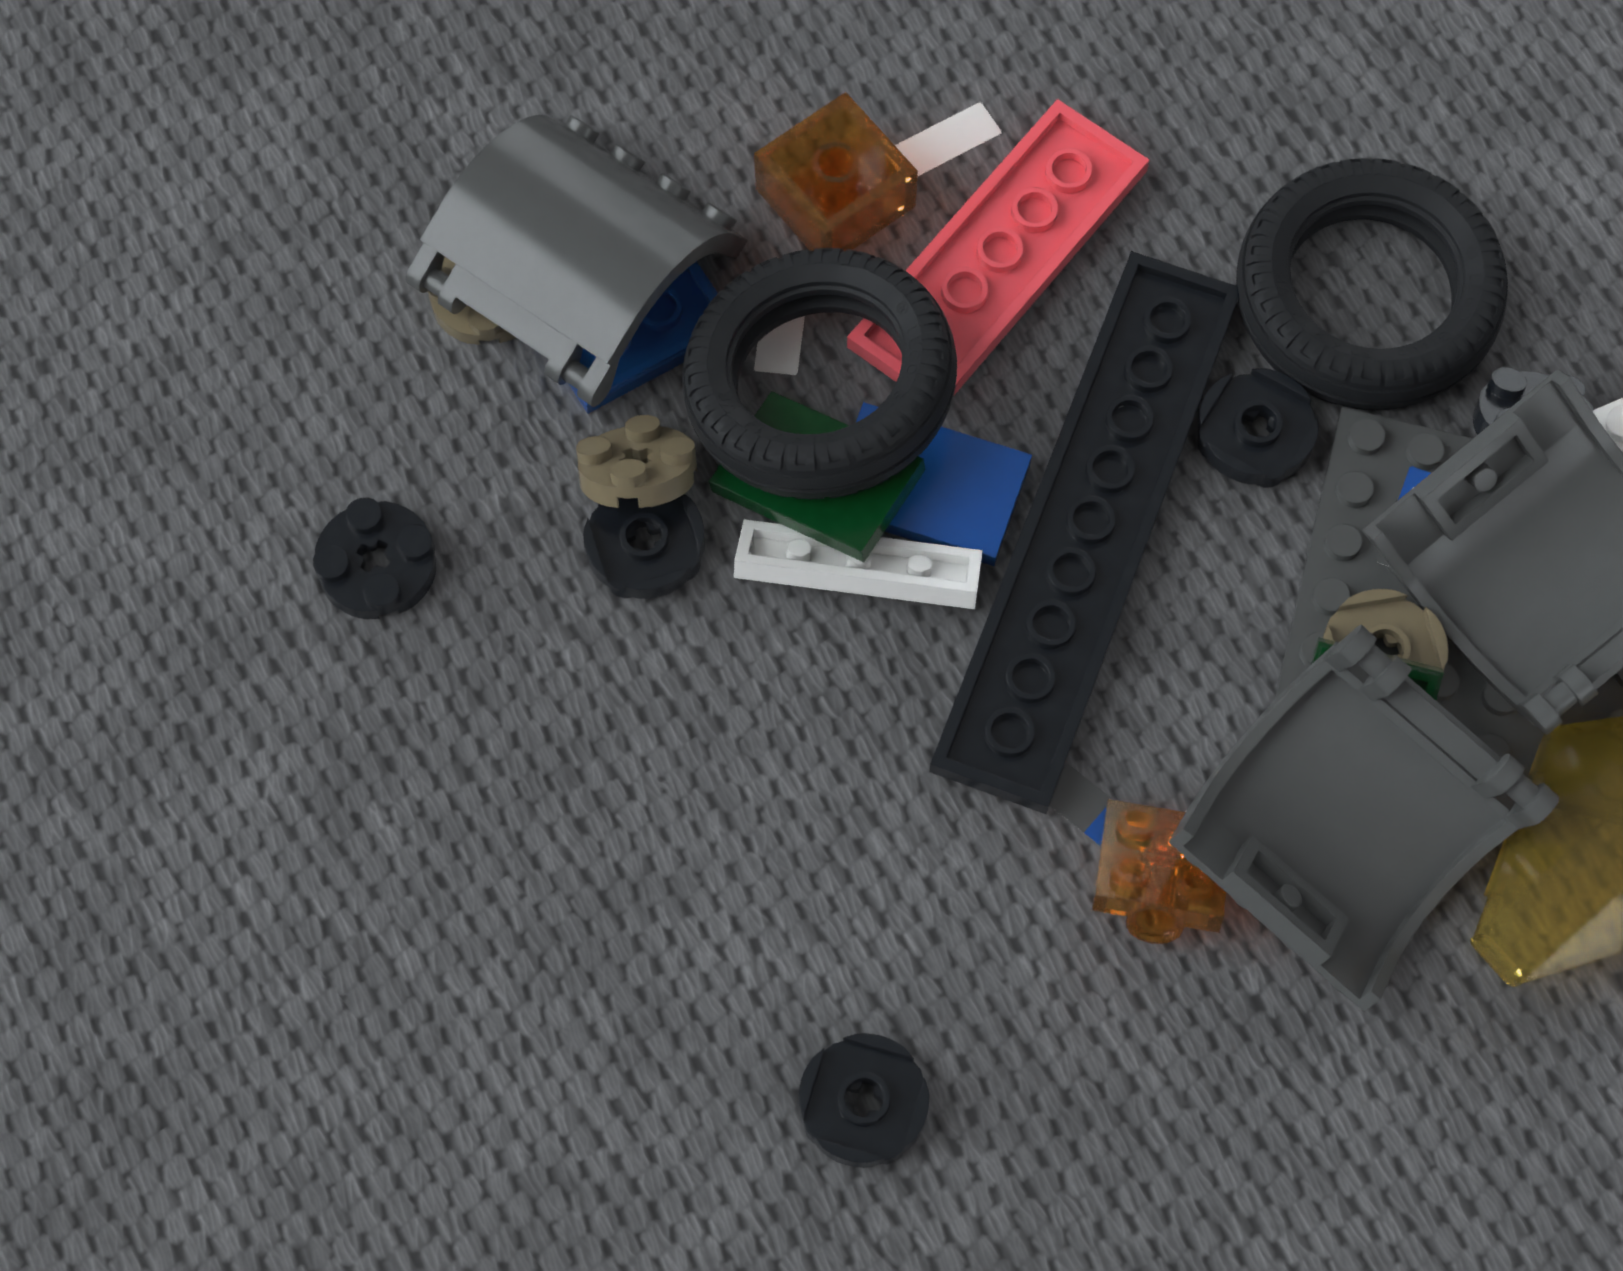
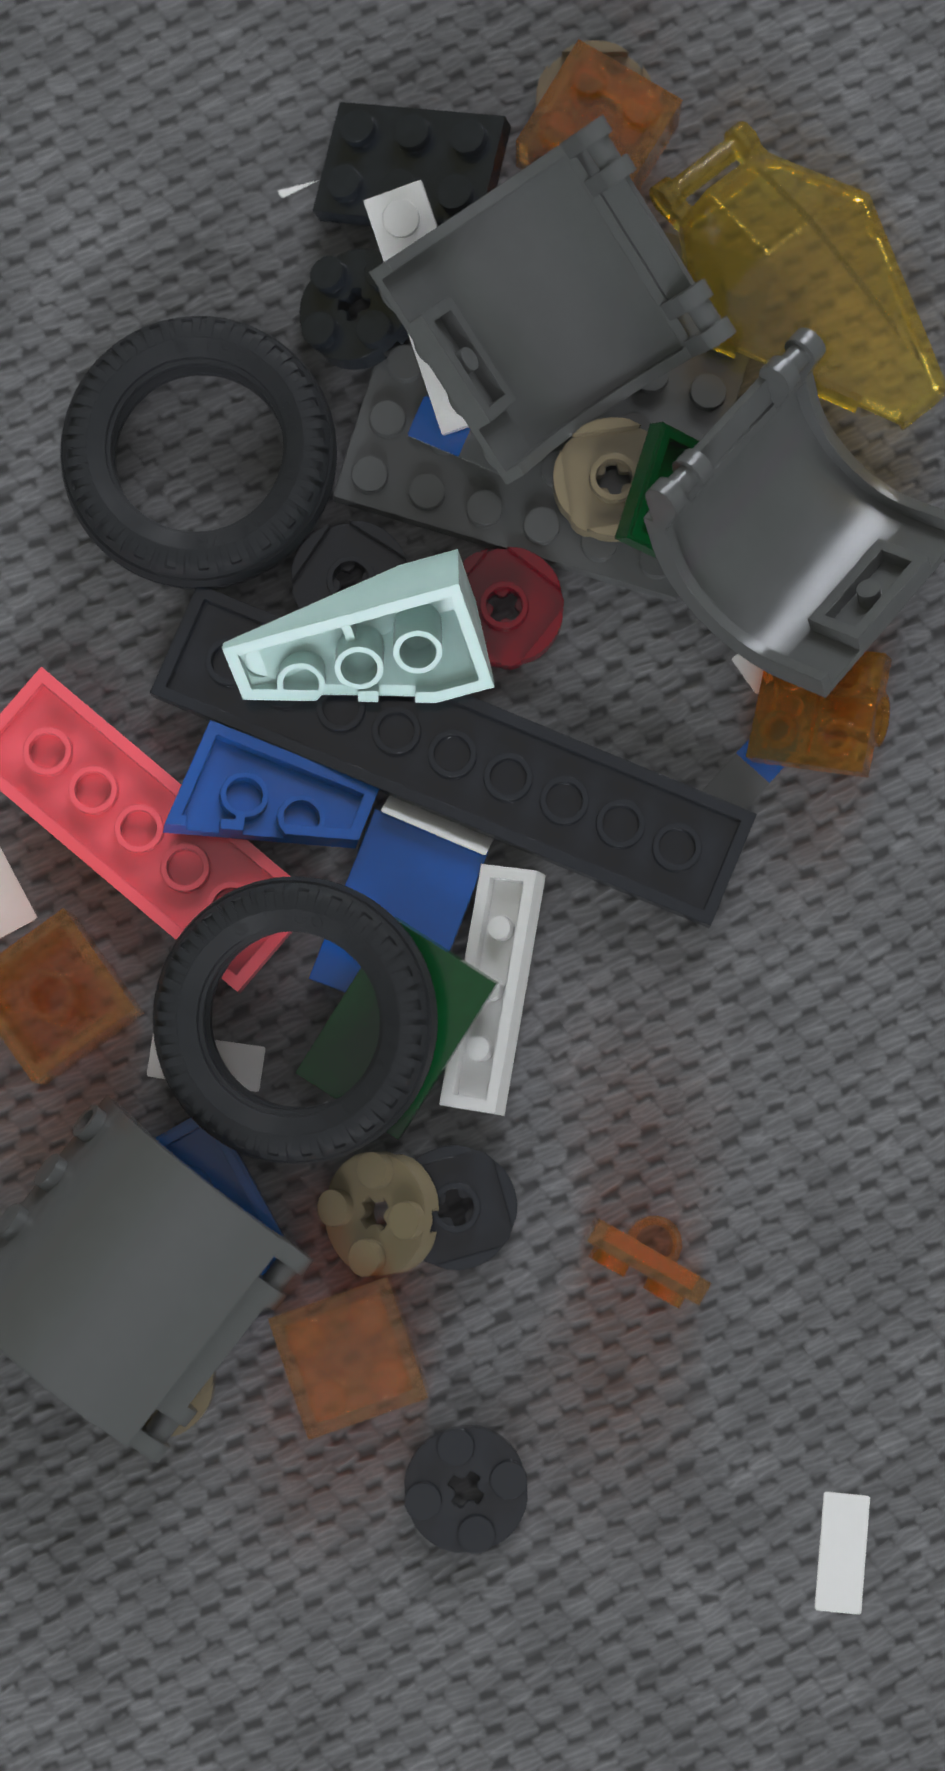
camera: 85 degrees left, 15 degrees up
none -> blue wing [163,720,379,849]
none -> light aqua wedge [222,549,494,703]
none -> clear orange brick [268,1275,430,1440]
none -> white sticker [381,796,494,855]
none -> dark red plate [463,547,564,670]
none -> clear orange plate [583,1215,711,1309]
none -> white sticker [815,1492,870,1615]

